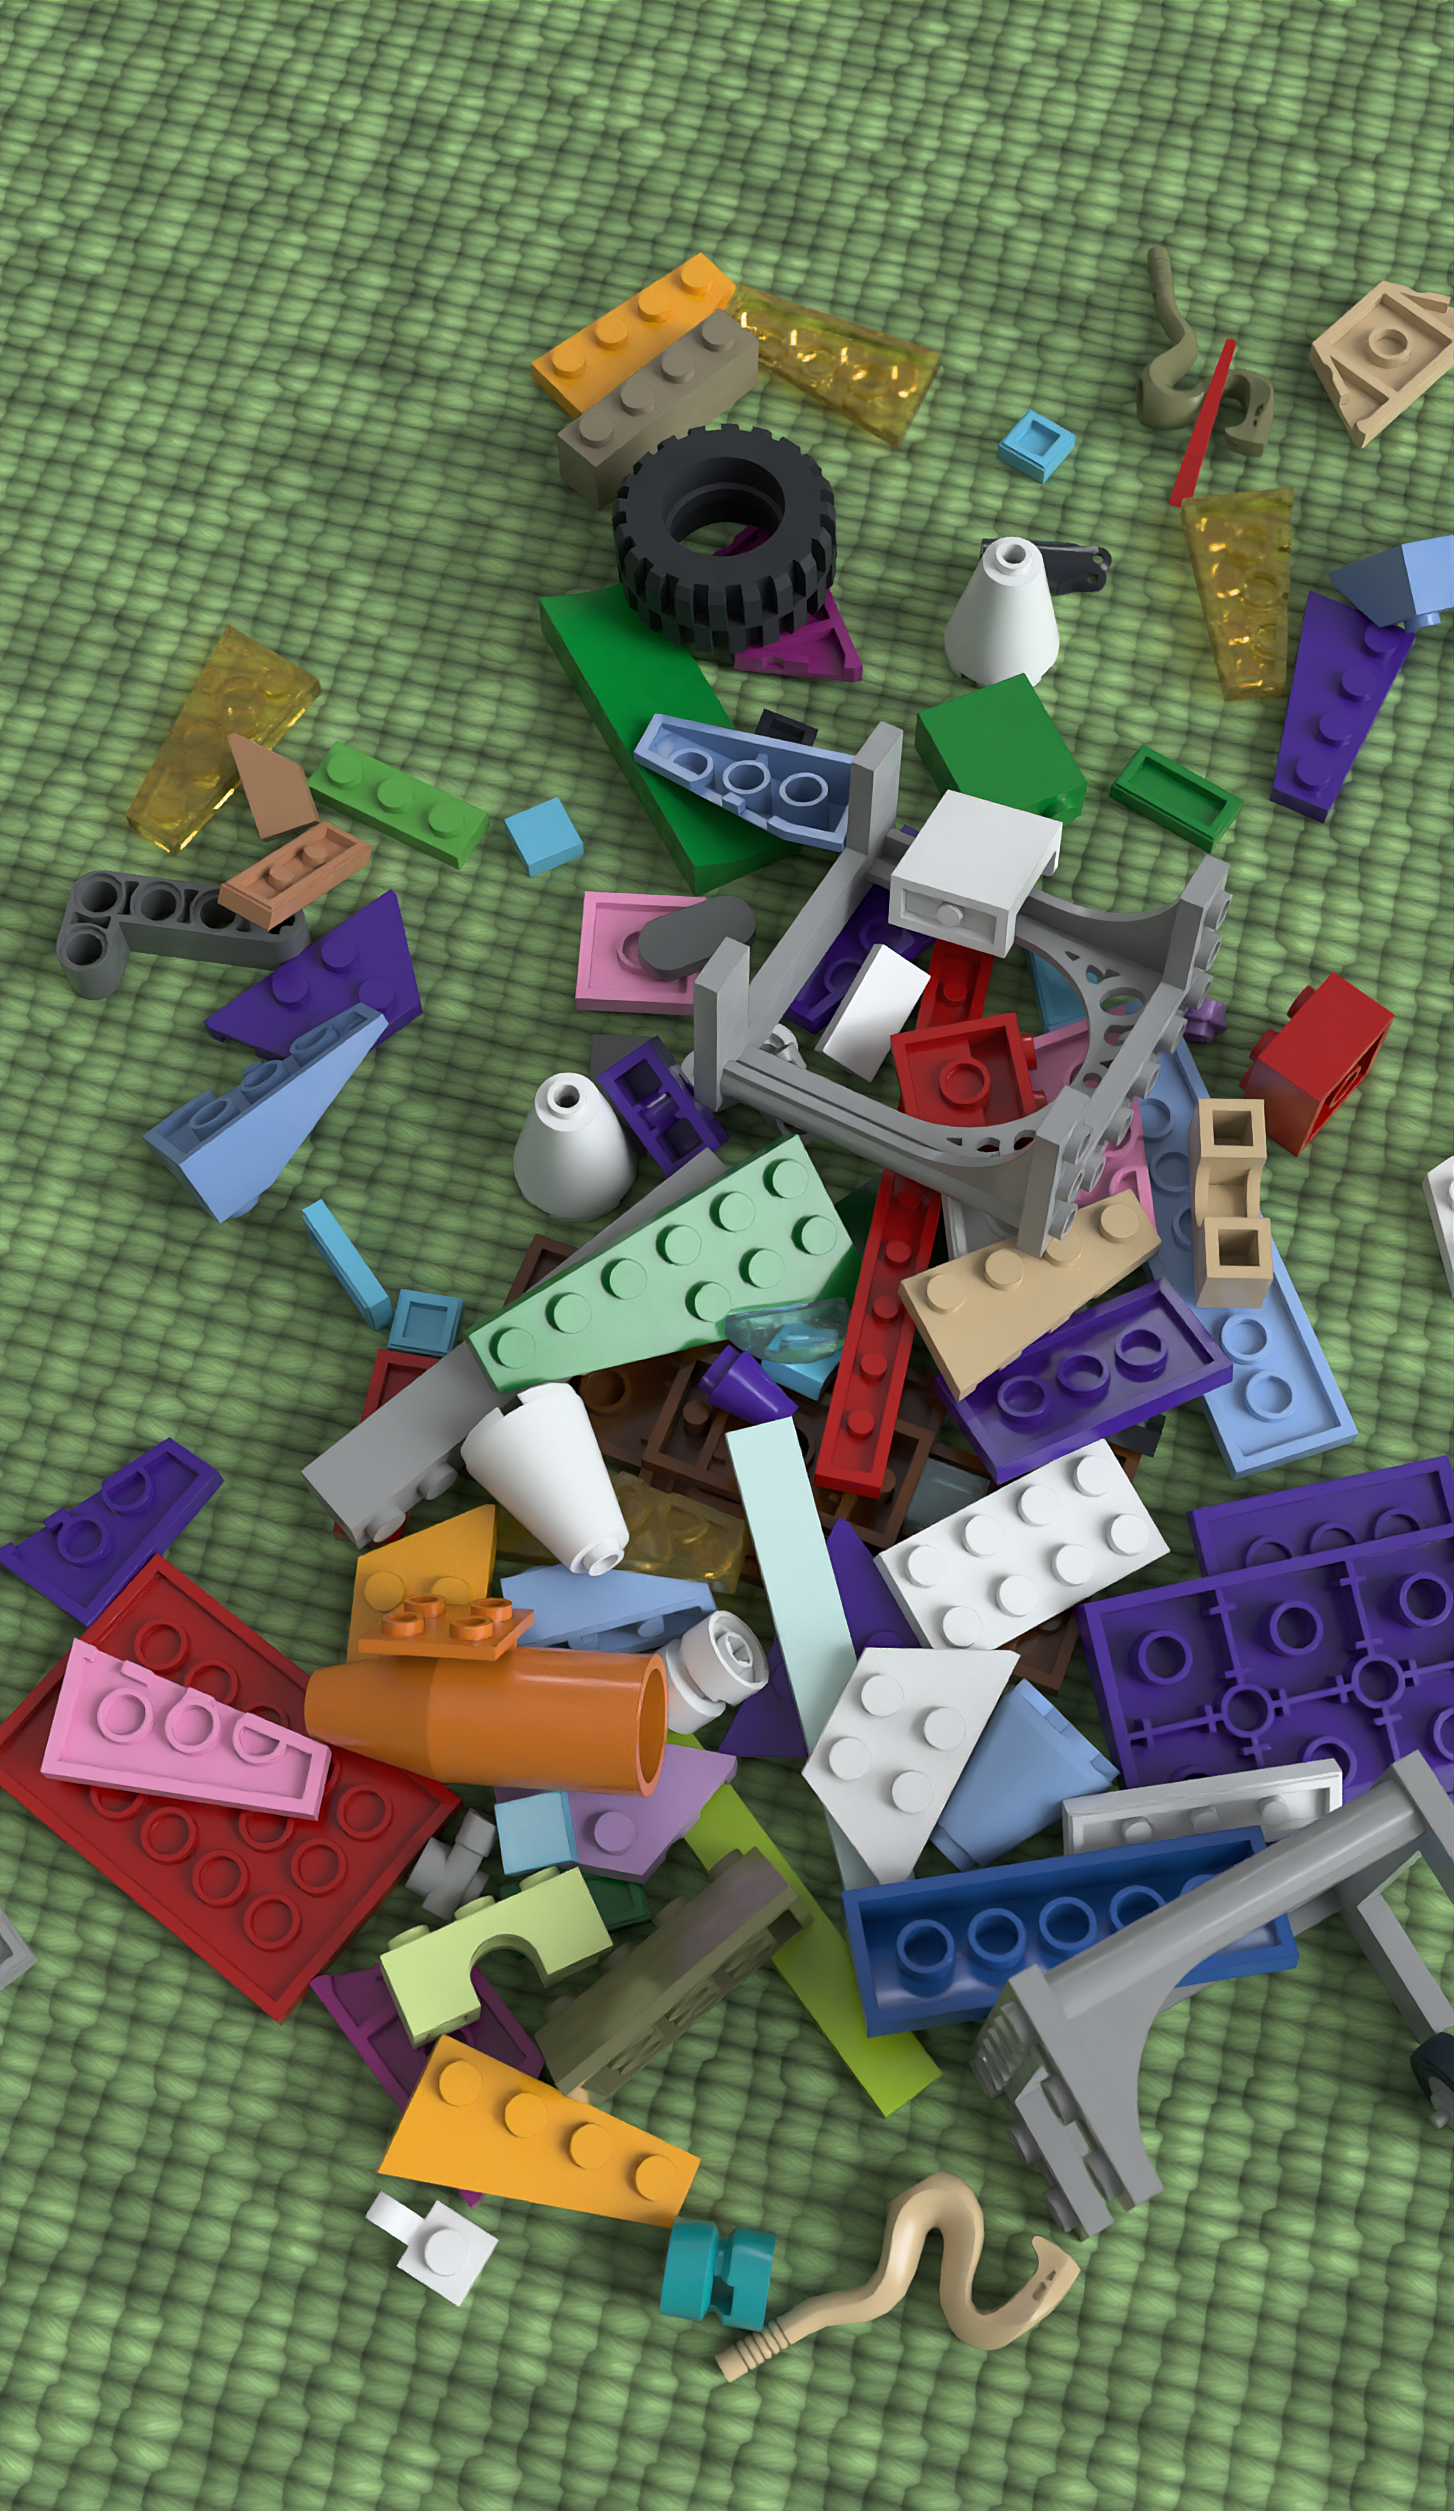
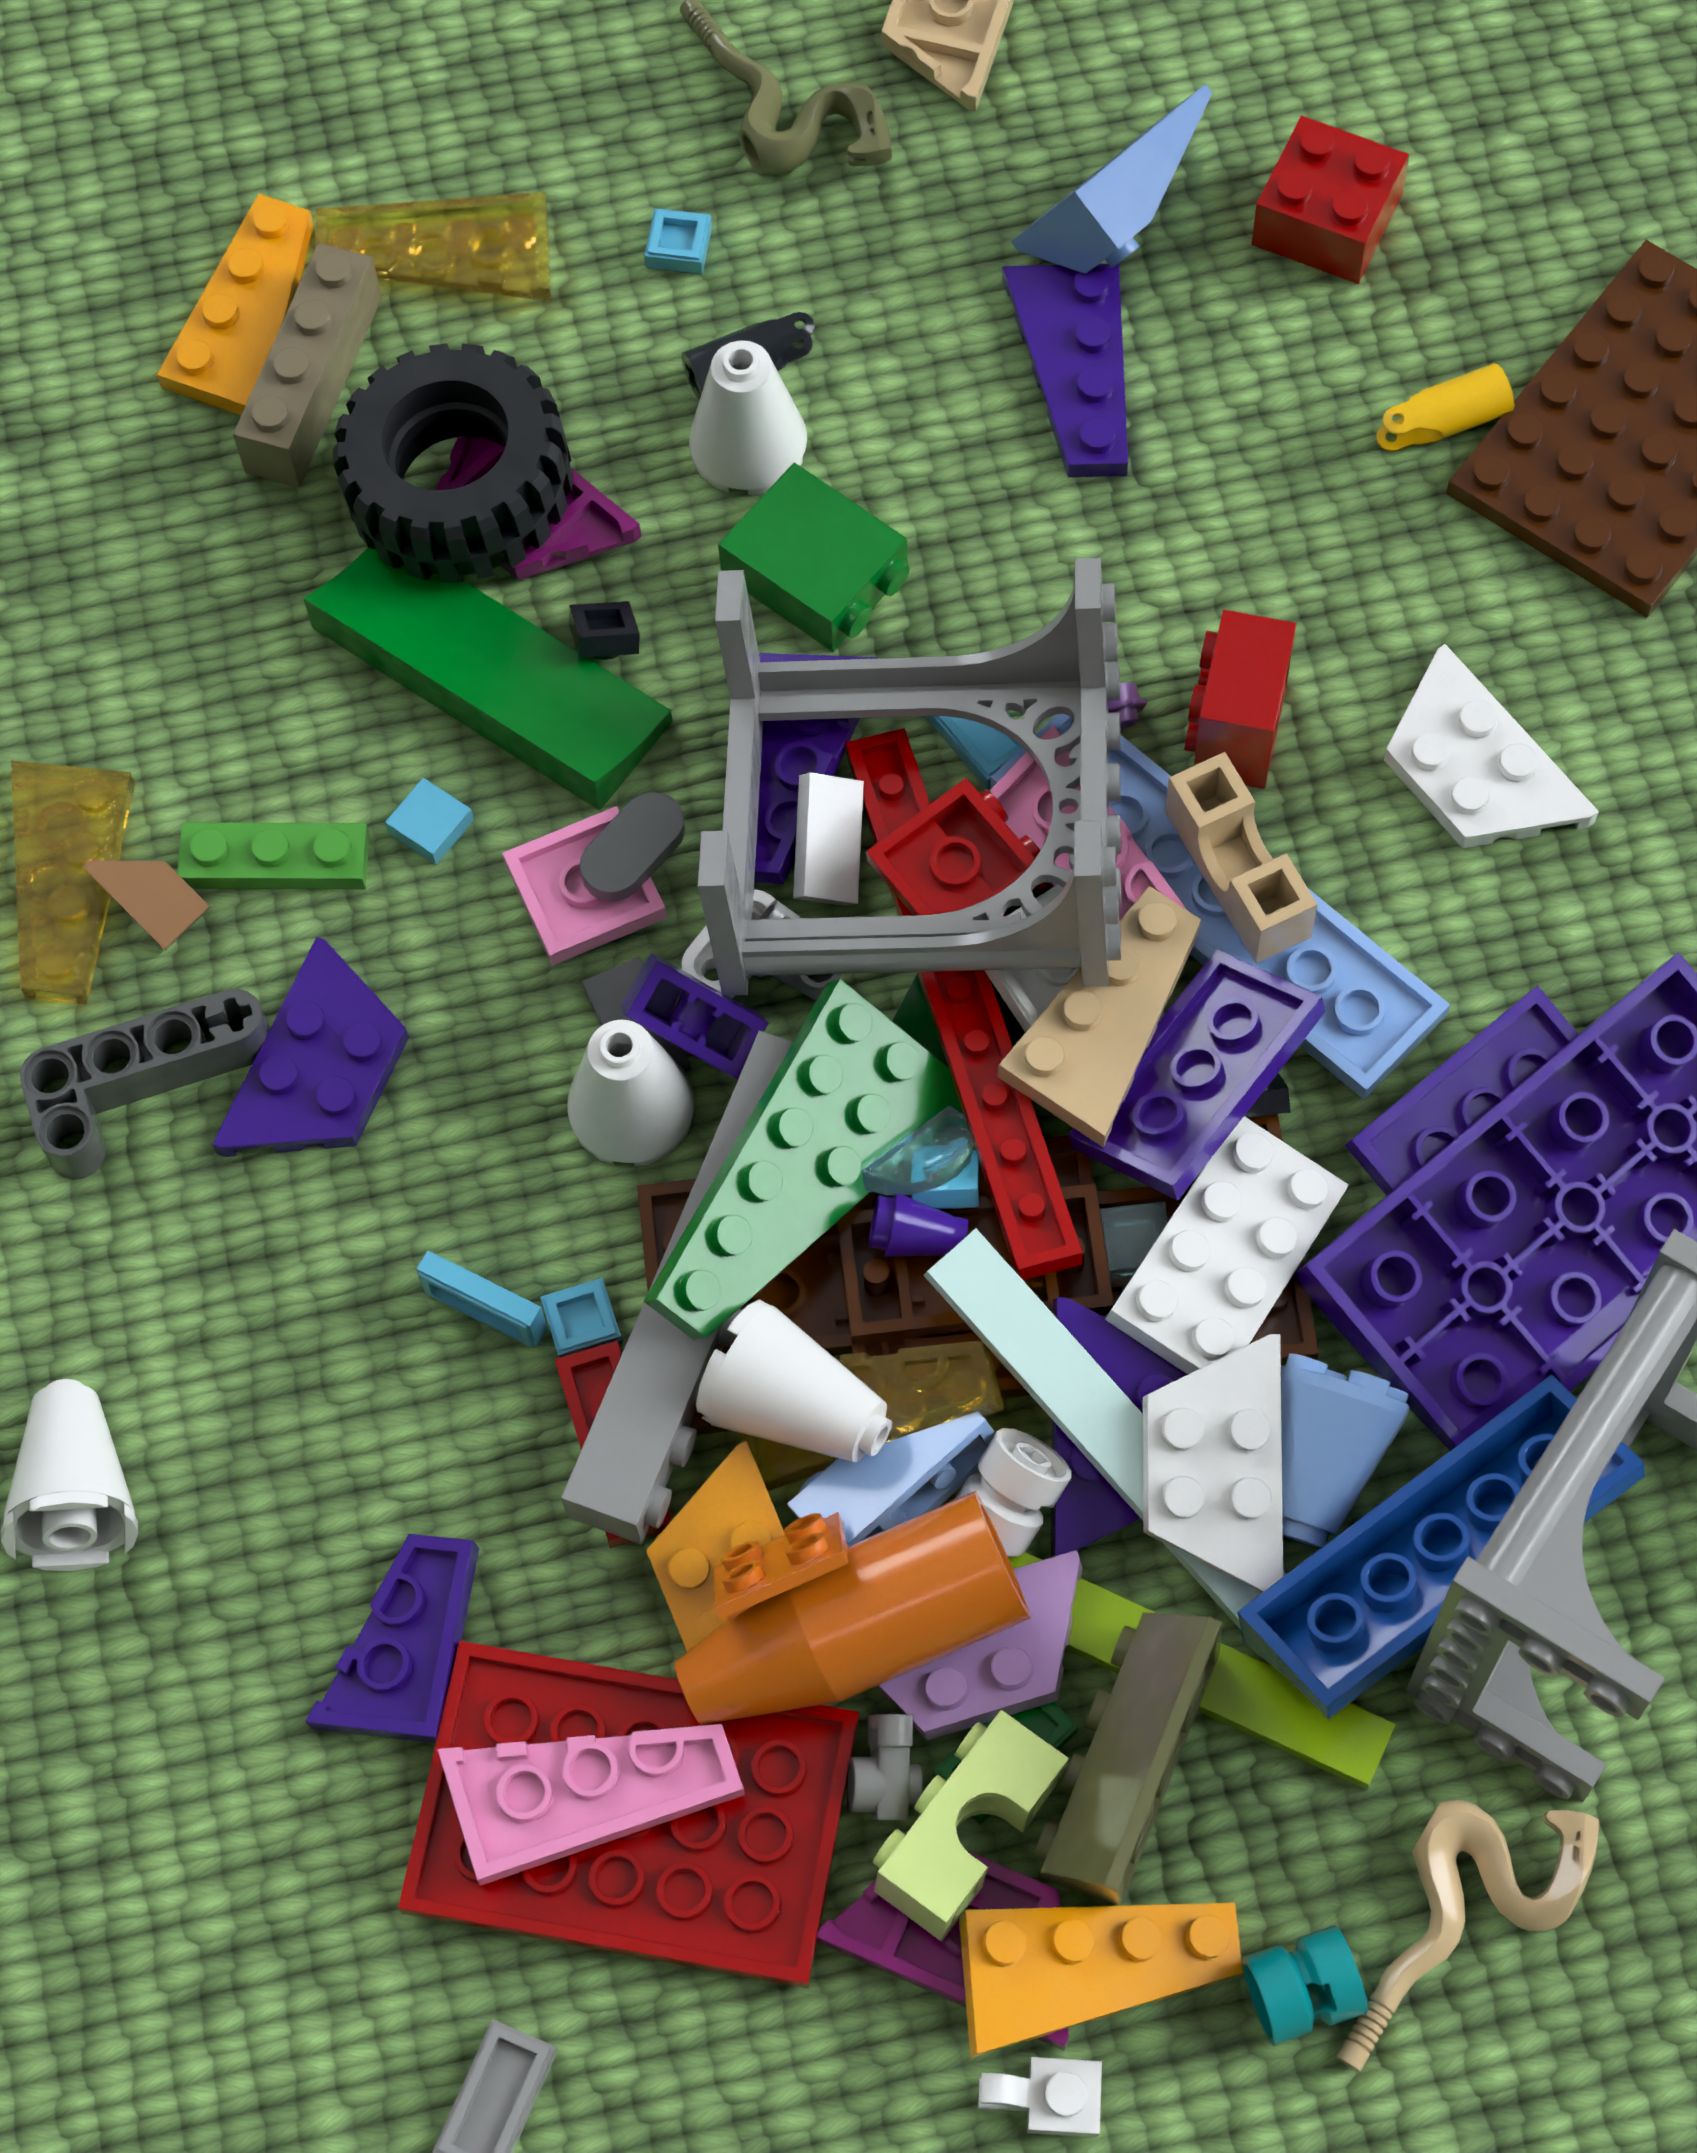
camera: 25 degrees left, 0 degrees up
medium blue wedge [142,1002,389,1224] -> none
nougat tile [217,821,373,931] -> none
medium azure tile [494,1791,579,1877] -> none
medium blue wedge [634,713,855,853] -> none
white panel [888,790,1063,958] -> none
white tile [1062,1758,1342,1856] -> none
green tile [1109,744,1243,854] -> none
red sticker [1168,338,1236,510] -> none
clear yellow wing [1179,486,1294,702] -> none

